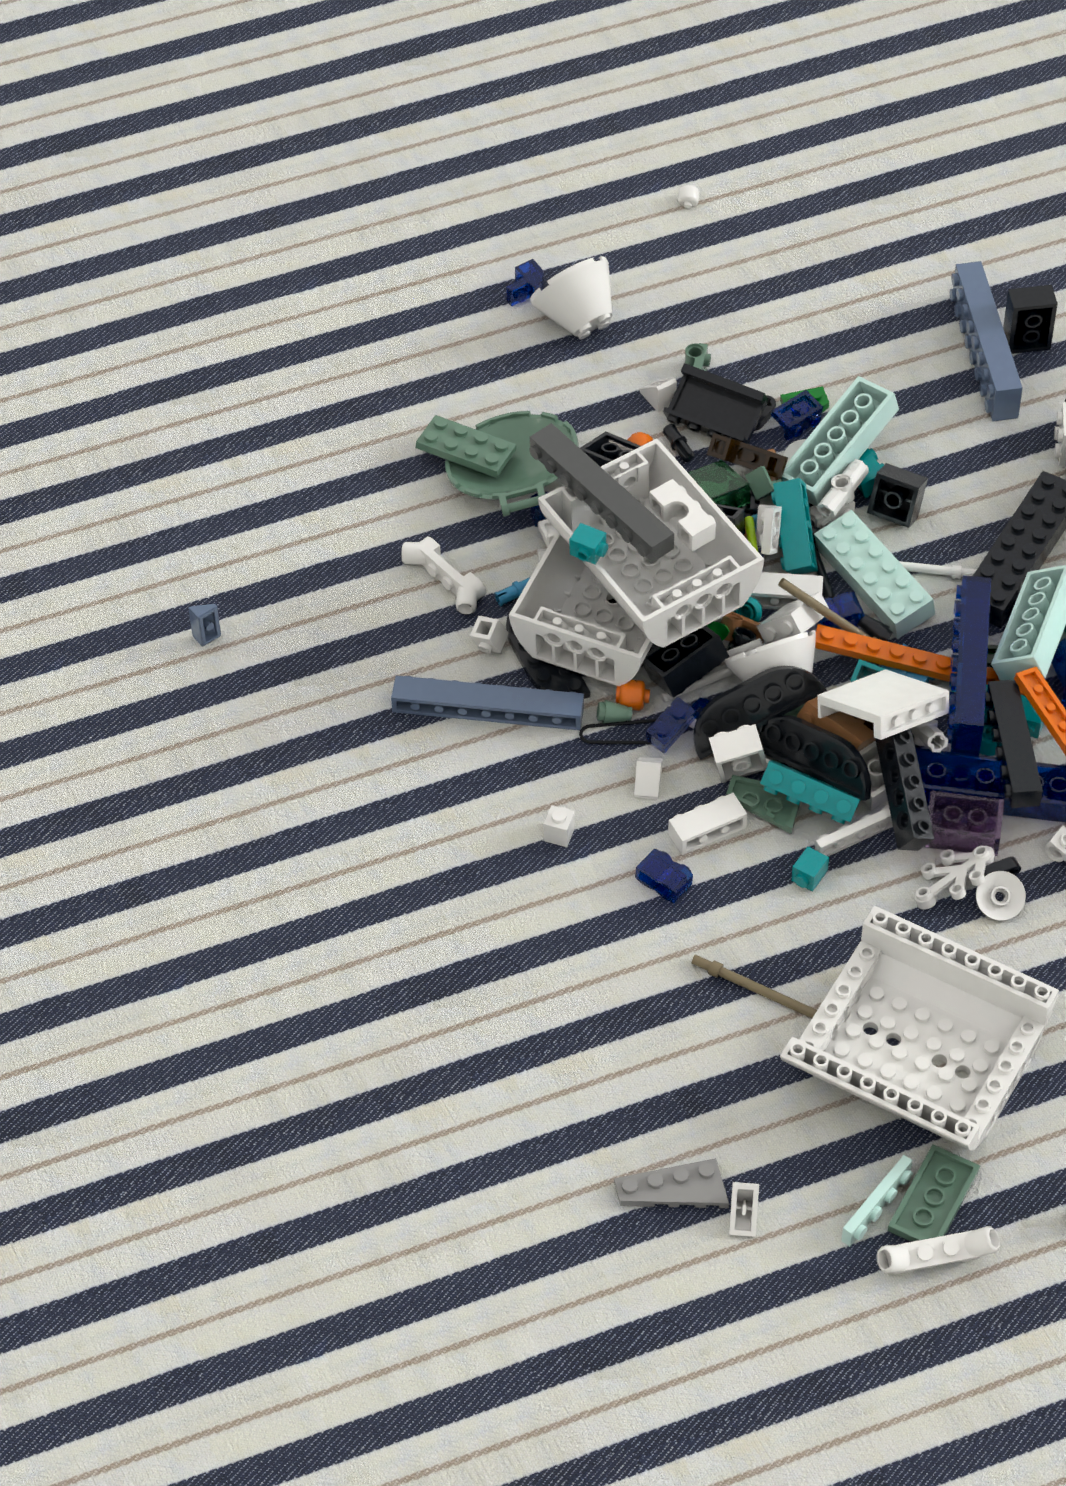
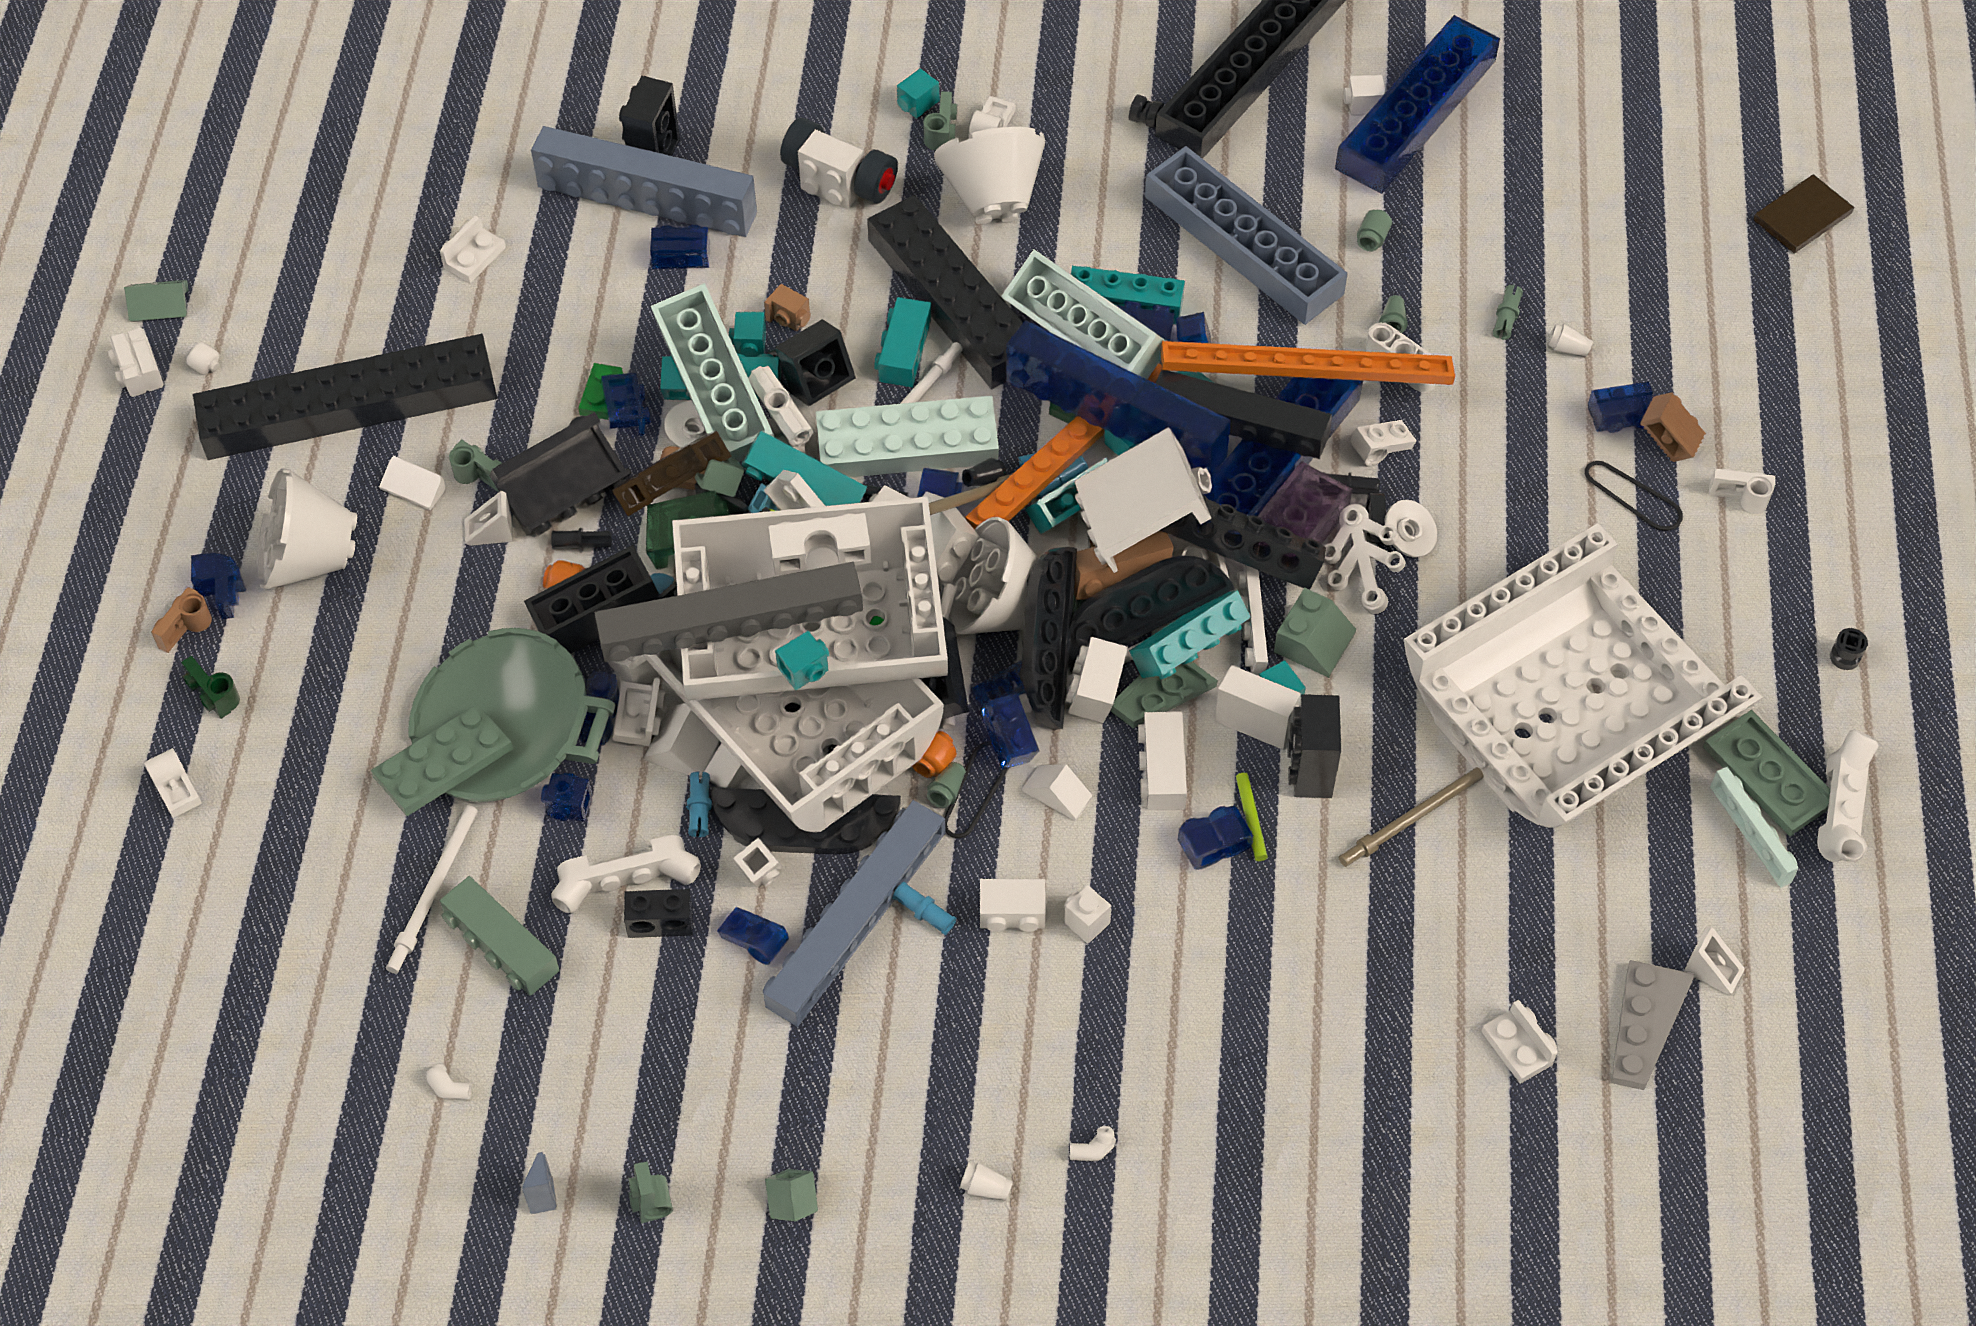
camera: 65 degrees left, 5 degrees up
none -> white brick [108,328,164,397]
none -> sand green panel [124,280,189,321]
none -> white plate [143,748,202,818]
none -> medium nougat plate [151,587,212,653]
none -> dark green plate [181,656,240,719]
none -> black brick [192,333,498,460]
none -> white slope [379,456,446,511]
none -> white bar [386,805,478,974]
none -> white arm [426,1064,472,1099]
none -> white bracket [440,216,506,283]
none -> sand green brick [440,875,560,996]
none -> clear blue brick [541,773,593,822]
none -> black brick [624,889,693,938]
none -> sand green plate [628,1161,673,1223]
none -> clear blue brick [650,225,710,269]
none -> clear blue plate [717,907,789,965]
none -> teal brick [729,312,766,357]
none -> medium nougat brick [764,284,811,331]
none -> sand green panel [765,1169,818,1221]
none -> teal brick [874,297,931,387]
none -> dark azure pin [892,882,957,935]
none -> white cone [960,1162,1013,1201]
none -> white brick [980,879,1045,932]
none -> white arm [1070,1126,1116,1161]
none -> white brick [1215,665,1301,749]
none -> lime bar [1236,773,1268,861]
none -> sand green slope [1274,587,1356,678]
none -> black brick [1287,694,1341,798]
none -> black axle [1320,472,1380,496]
none -> white bracket [1481,1000,1557,1084]

